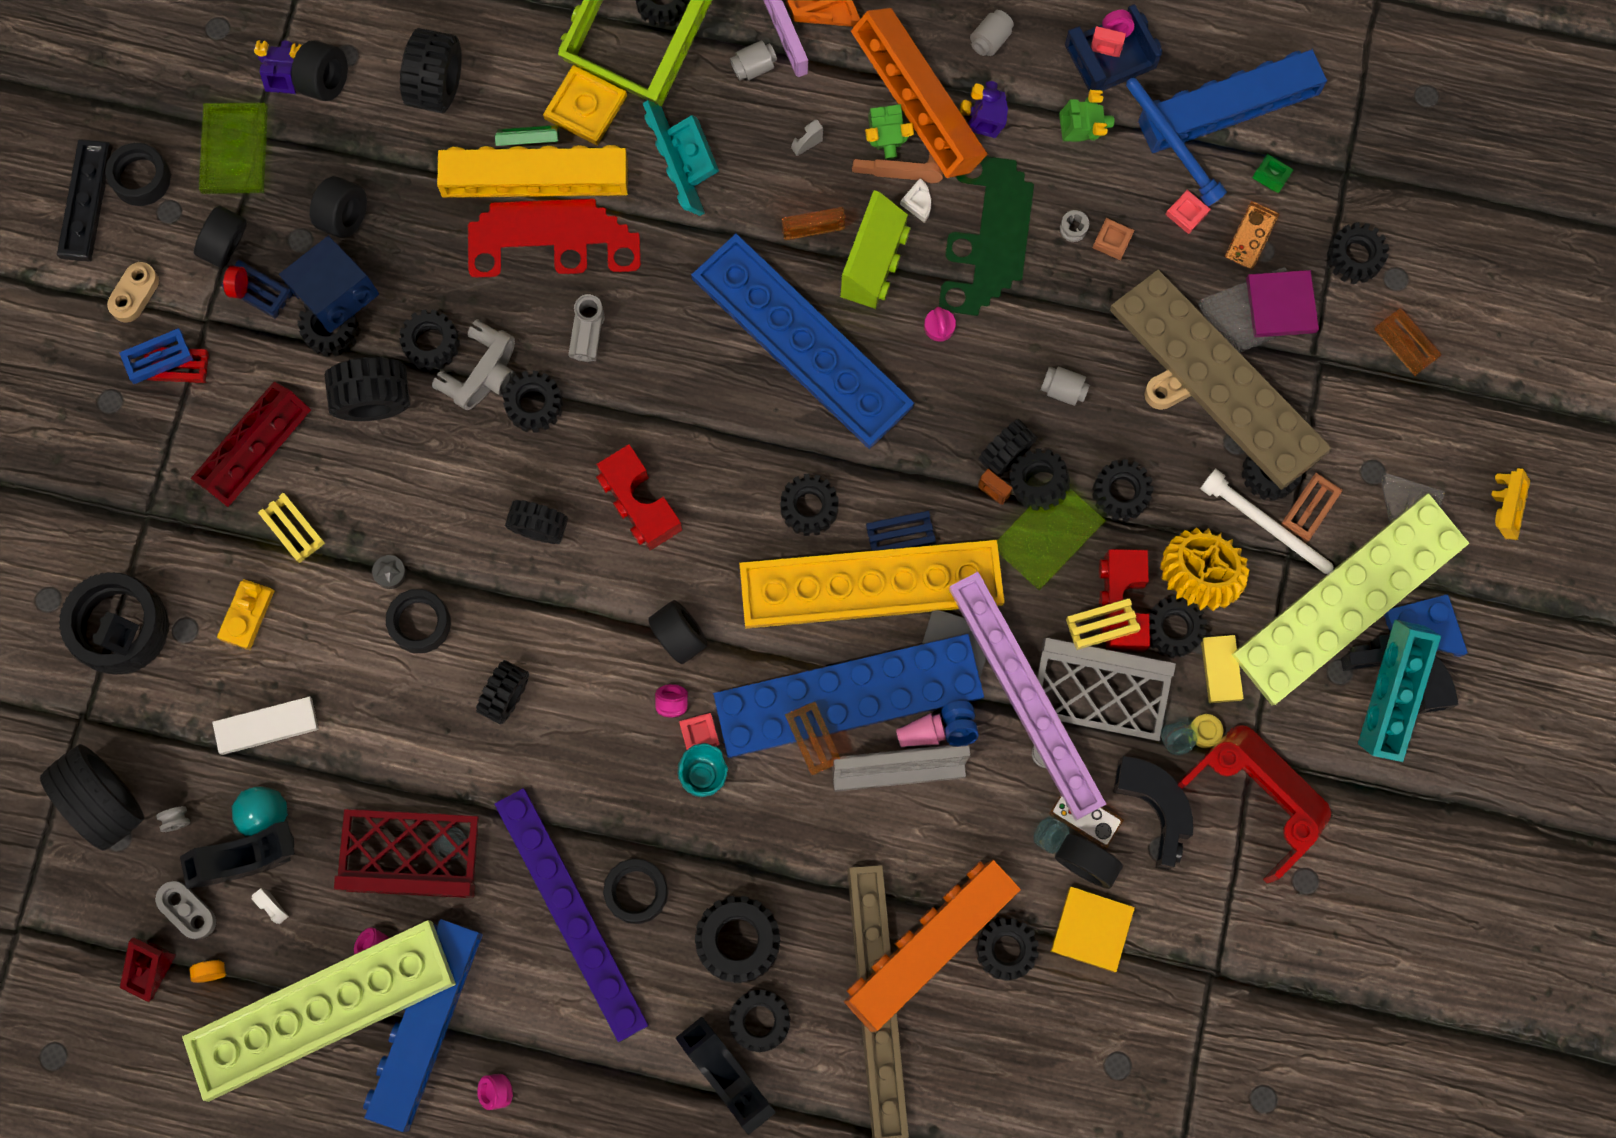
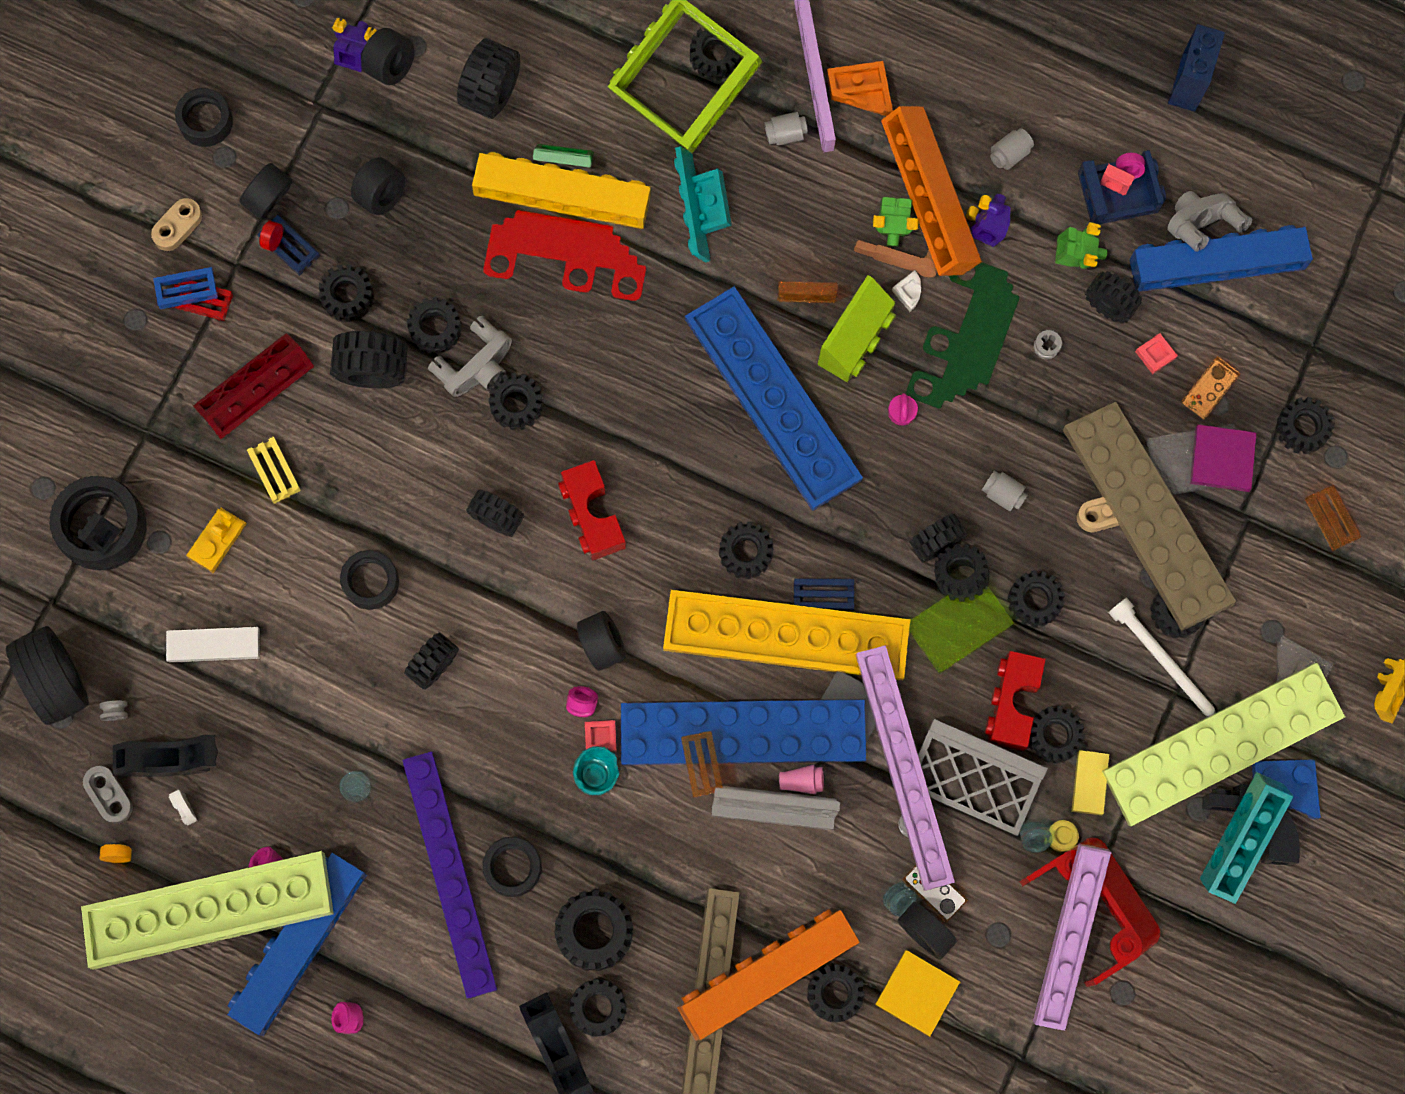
camera: 10 degrees right, 0 degrees up
black tile [57,139,112,262] -> none
dark red slope [120,937,176,1002] -> none
clear neon green tile [199,103,268,194] -> none
teal hair [232,786,288,836] -> none
dark blue panel [279,235,379,332] -> none
dark red fence [334,809,479,898] -> none
dark grey tile [372,555,407,589] -> none
yellow tile [543,65,627,146] -> none
light grey piece [568,294,605,362] -> none
light grey tile [791,120,823,156] -> none
blue wheel [941,701,979,747] -> none
dark orange tile [978,469,1013,505] -> none
light yellow tile [1066,598,1141,650] -> none
nougat tile [1092,218,1135,261] -> none
black arch [1113,756,1193,870] -> none
blue piece [1126,78,1227,206] -> none
yellow gear [1160,527,1250,611] -> none
green tile [1252,154,1293,194] -> none
nougat tile [1280,473,1343,543] -> none
none -> lavender tile [1033,843,1111,1031]
none -> black tyre [1085,271,1142,323]
none -> light grey connector [1167,191,1252,252]

